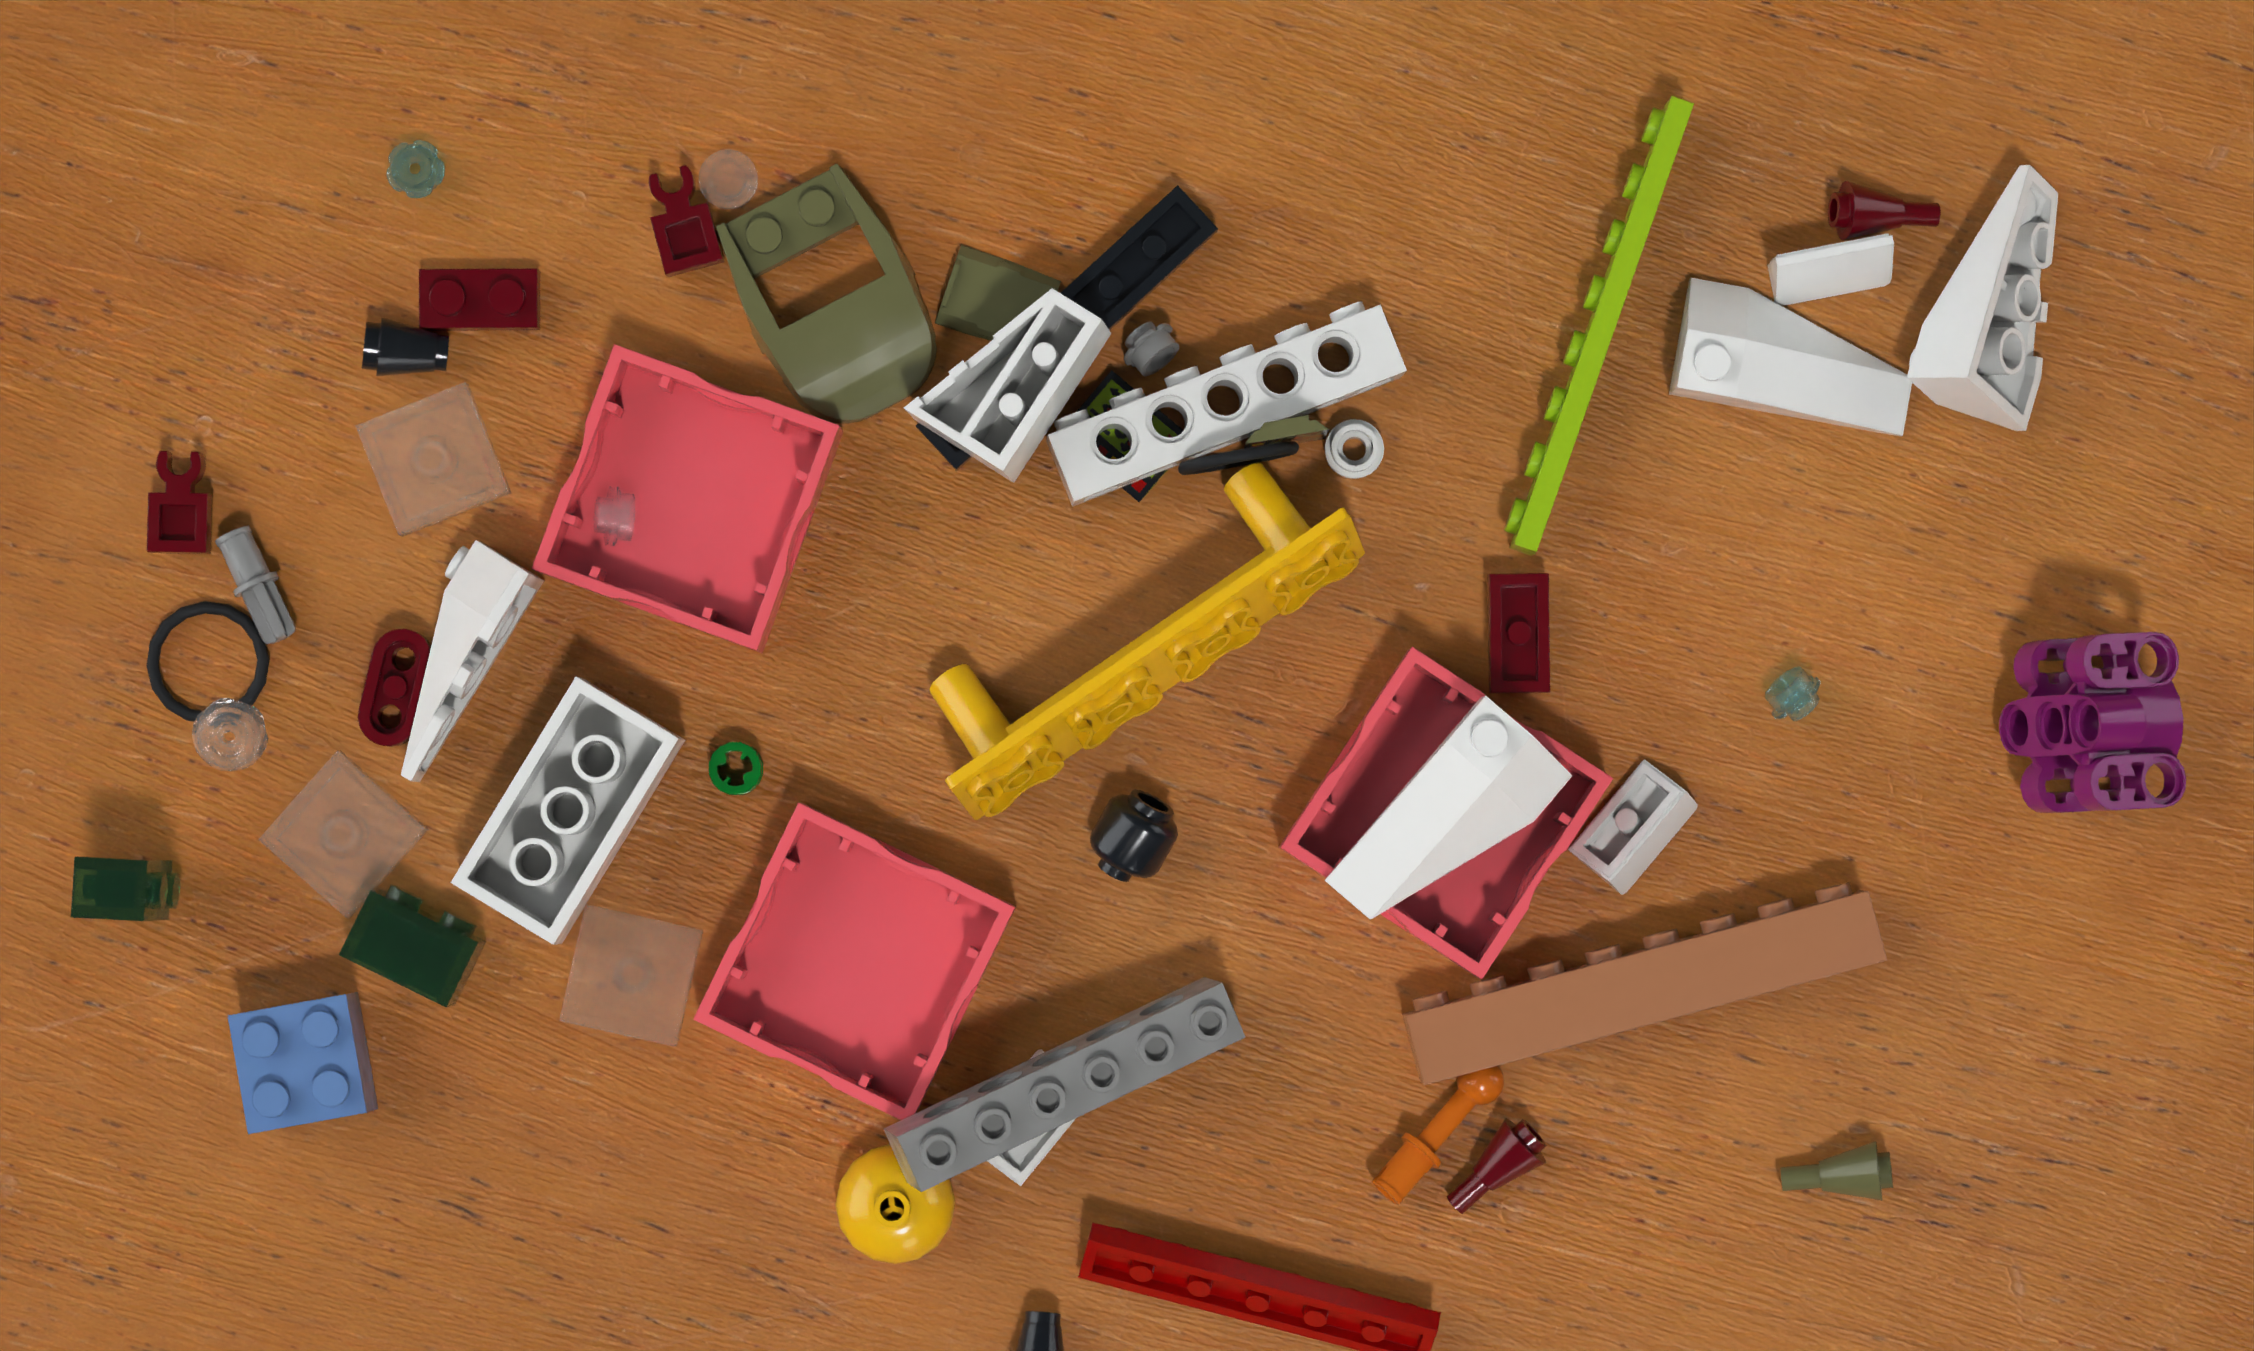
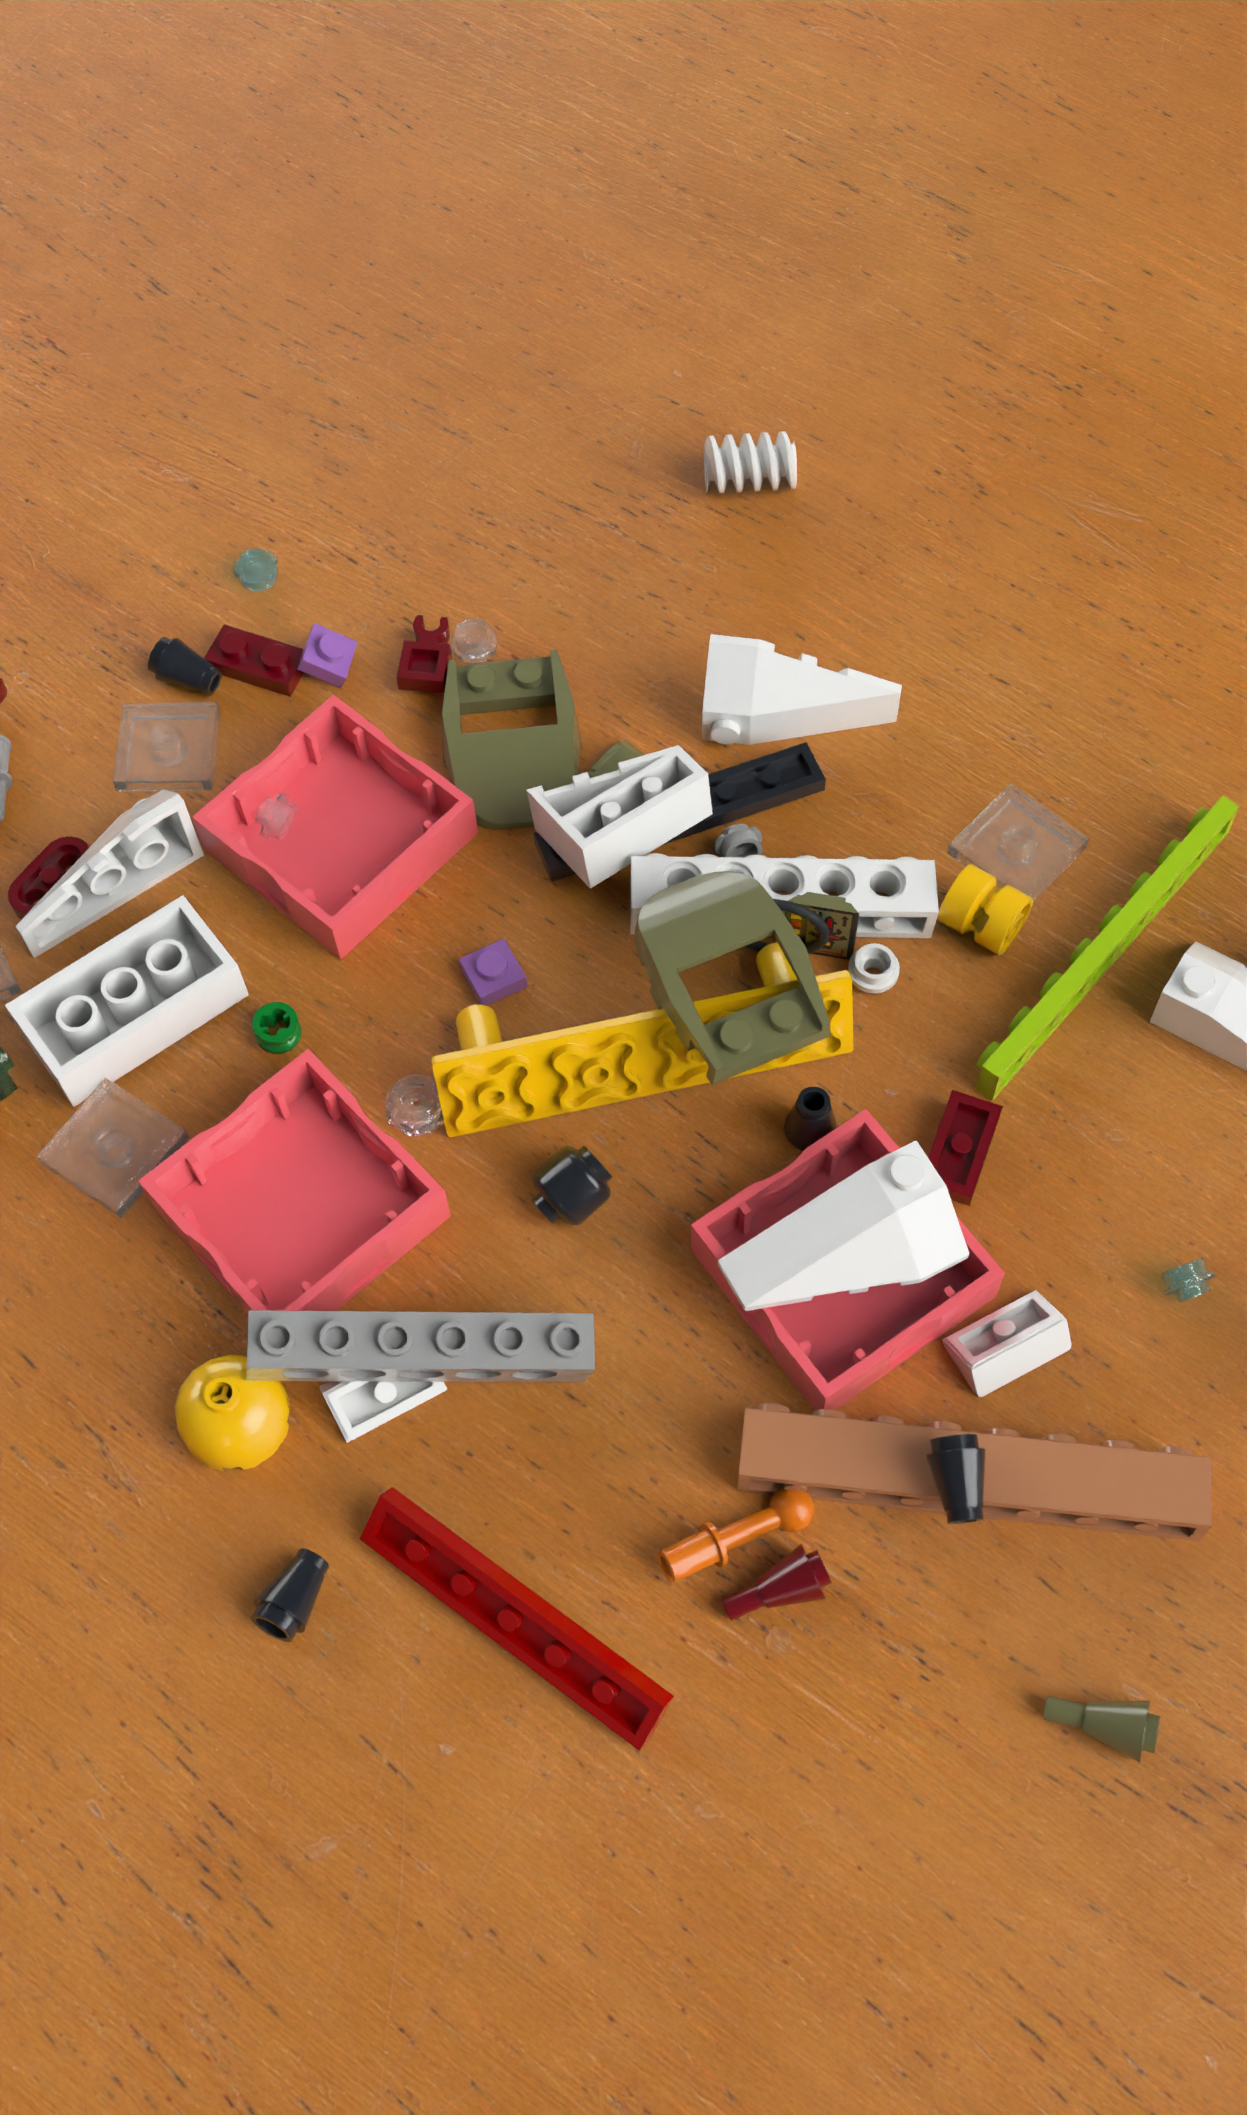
camera: 25 degrees right, 25 degrees down
none -> medium lavender plate [297,623,358,688]
none -> clear plate [385,1074,444,1137]
none -> medium lavender plate [459,939,528,1006]
none -> olive slope [635,871,830,1085]
none -> white wedge [702,634,902,745]
none -> black cone [784,1087,837,1151]
none -> black cone [926,1434,985,1524]
none -> yellow wheel [937,864,1034,956]
none -> clear plate [947,783,1089,900]

